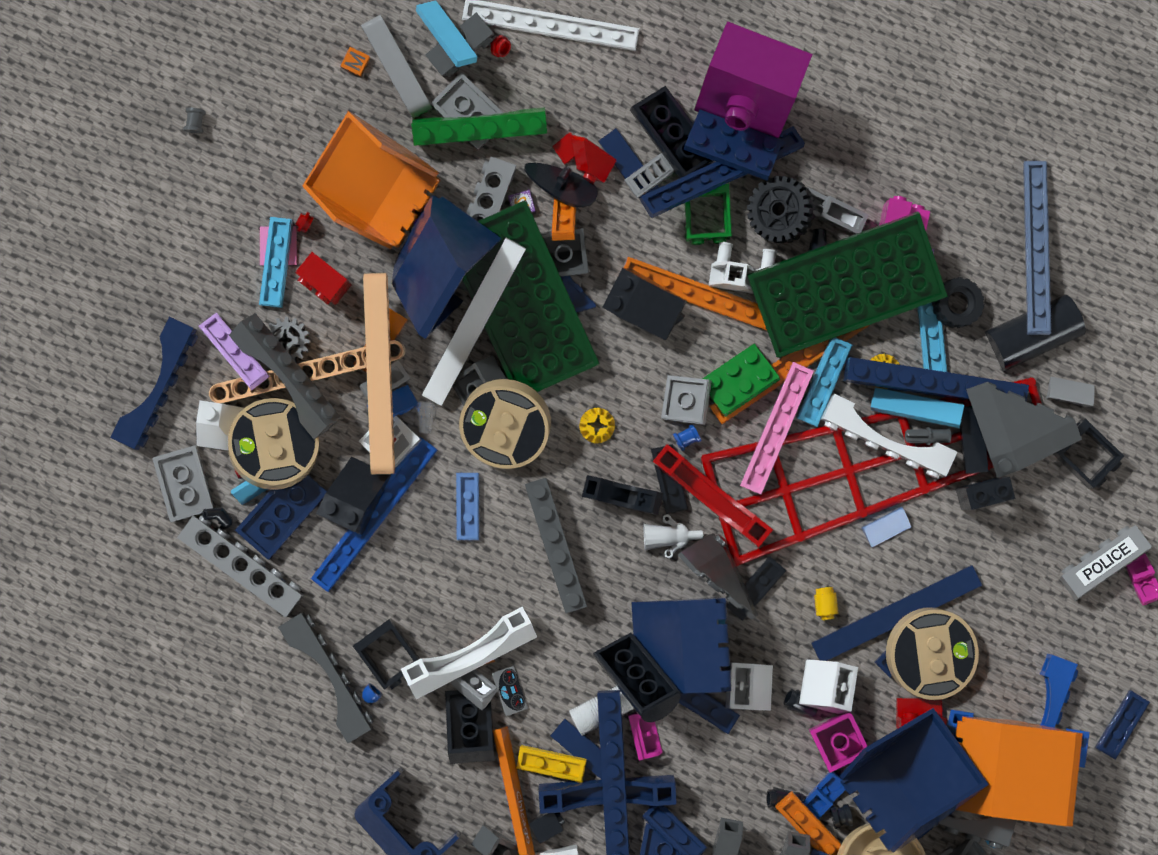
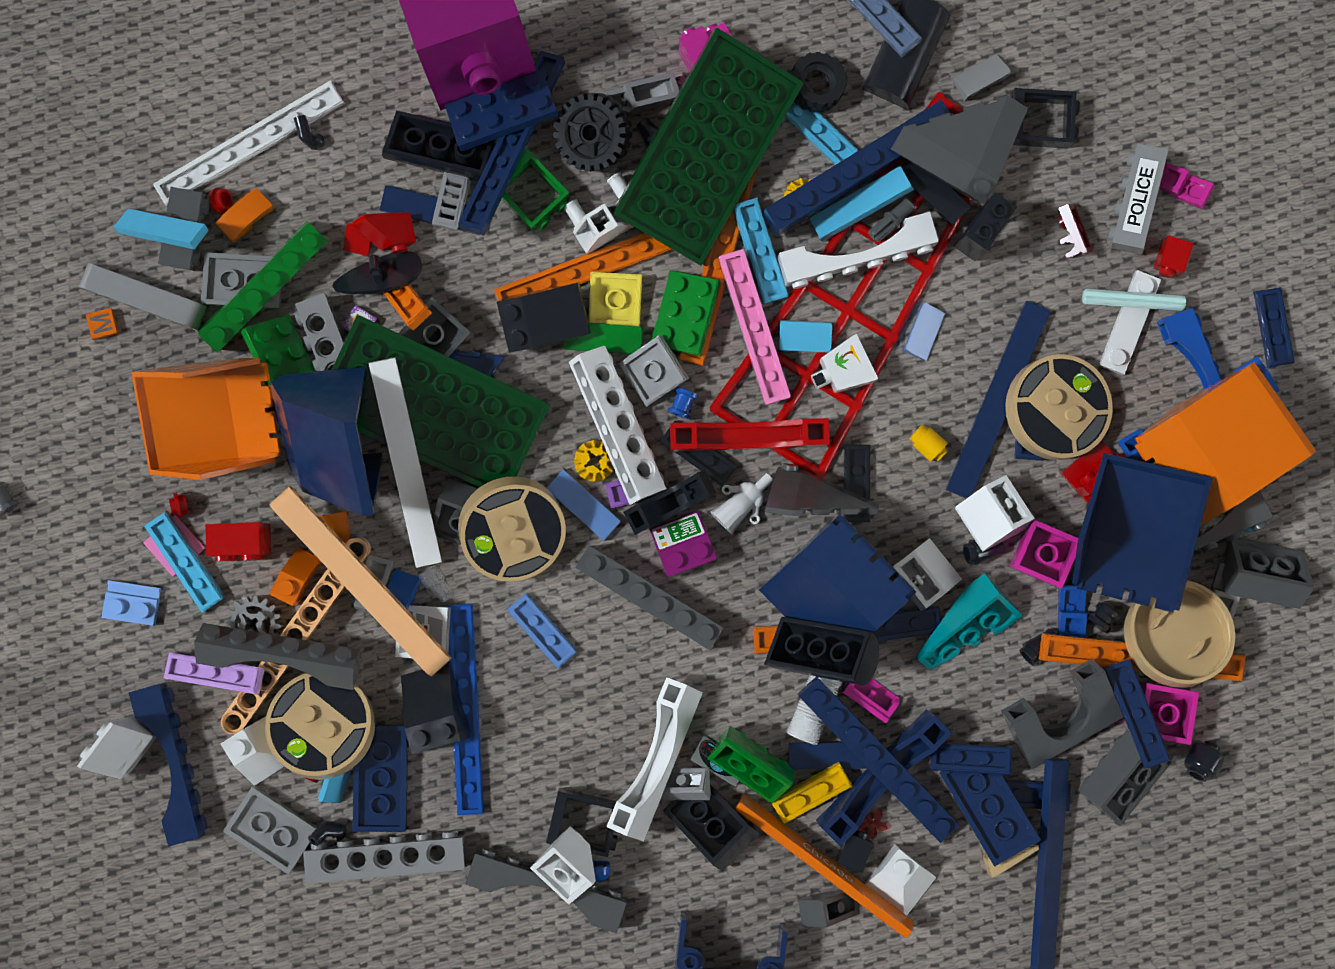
camera: 45 degrees left, 0 degrees up
none -> white slope [77,716,157,779]
none -> light blue plate [102,580,162,626]
none -> orange slope [215,188,273,243]
none -> green plate [241,315,316,385]
none -> orange slope [269,547,321,606]
none -> black arm [293,115,325,150]
none -> white slope [530,826,596,904]
none -> medium blue tile [547,470,621,541]
none -> green slope [564,323,643,354]
none -> white brick [569,346,666,505]
none -> light yellow tile [588,272,642,326]
none -> medium lavender tile [605,480,629,509]
none -> magenta slope [650,511,717,577]
none -> green slope [707,726,795,803]
none -> orange tile [753,626,778,653]
none -> medium azure slope [779,320,832,352]
none -> white torso [811,334,878,393]
none -> clear red plant [858,810,888,840]
none -> teal wedge [916,573,1023,670]
none -> plate [1058,204,1094,258]
none -> light aqua axle [1082,289,1186,311]
none -> white plate [1099,270,1161,375]
none -> red brick [1153,235,1194,278]

